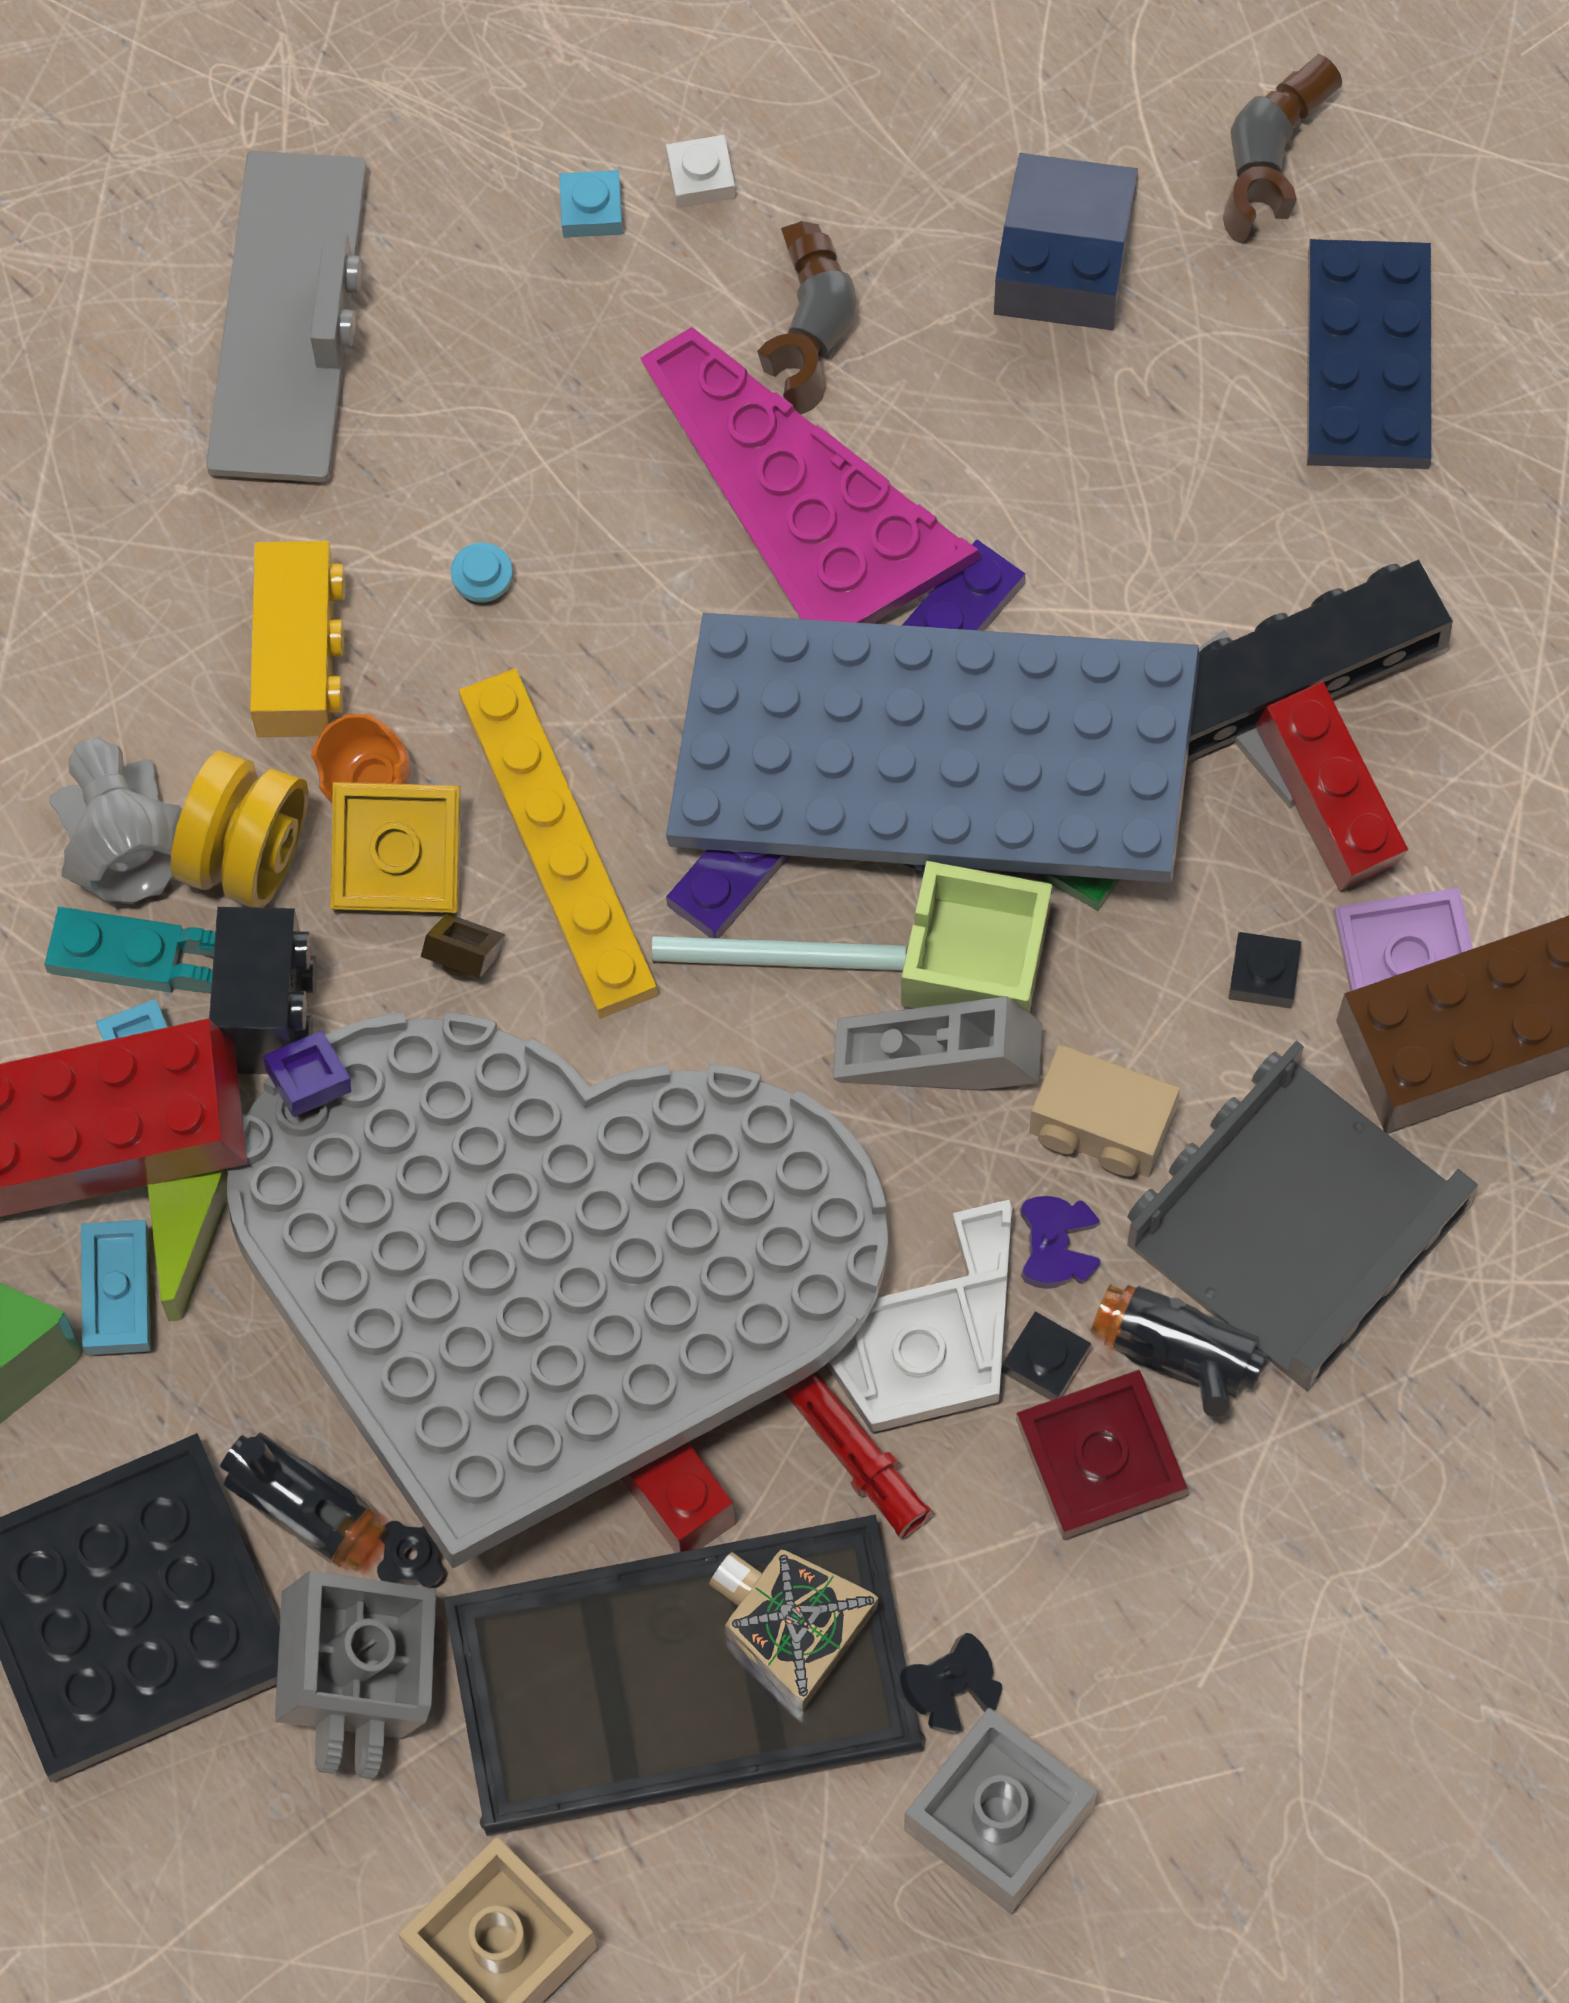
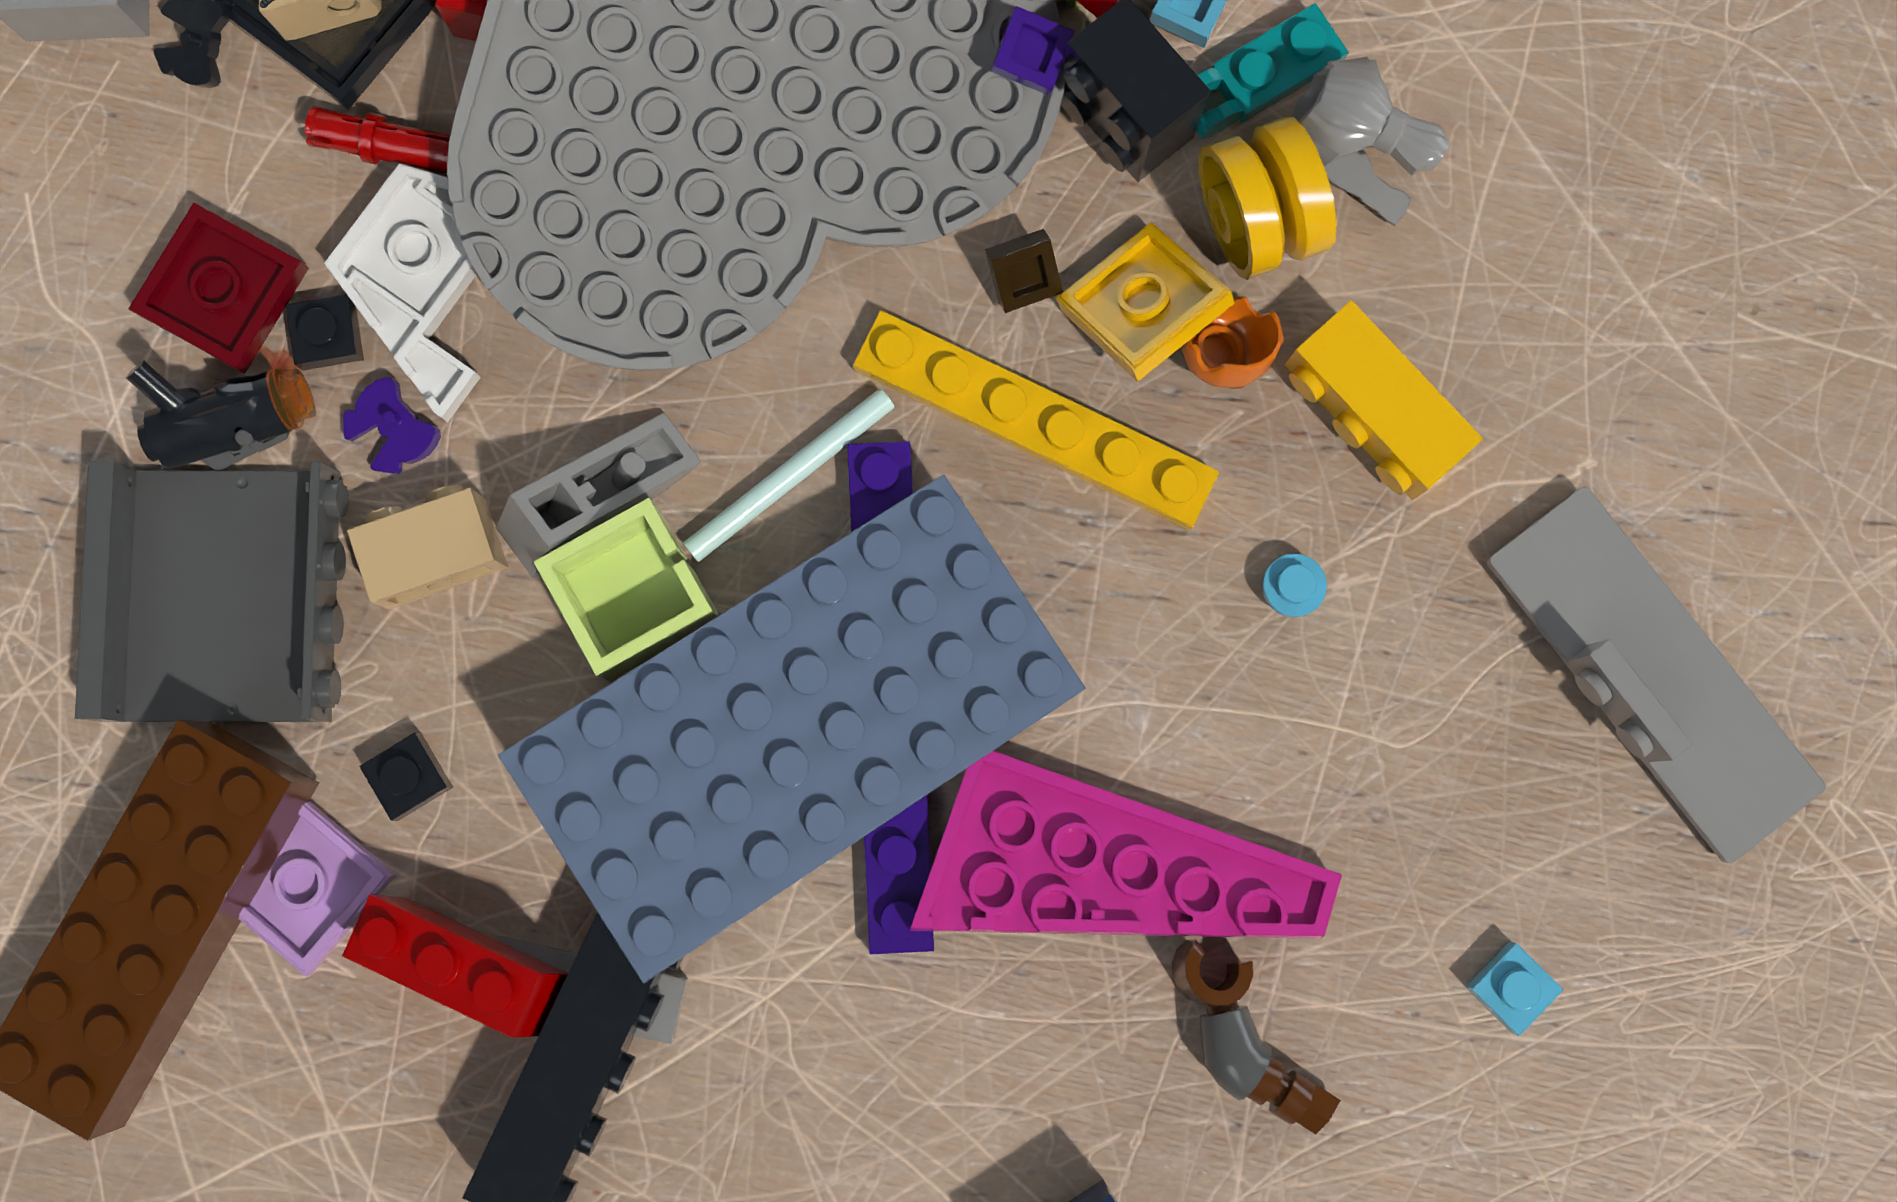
camera: 135 degrees right, 15 degrees up
white plate [666,135,736,208] -> none

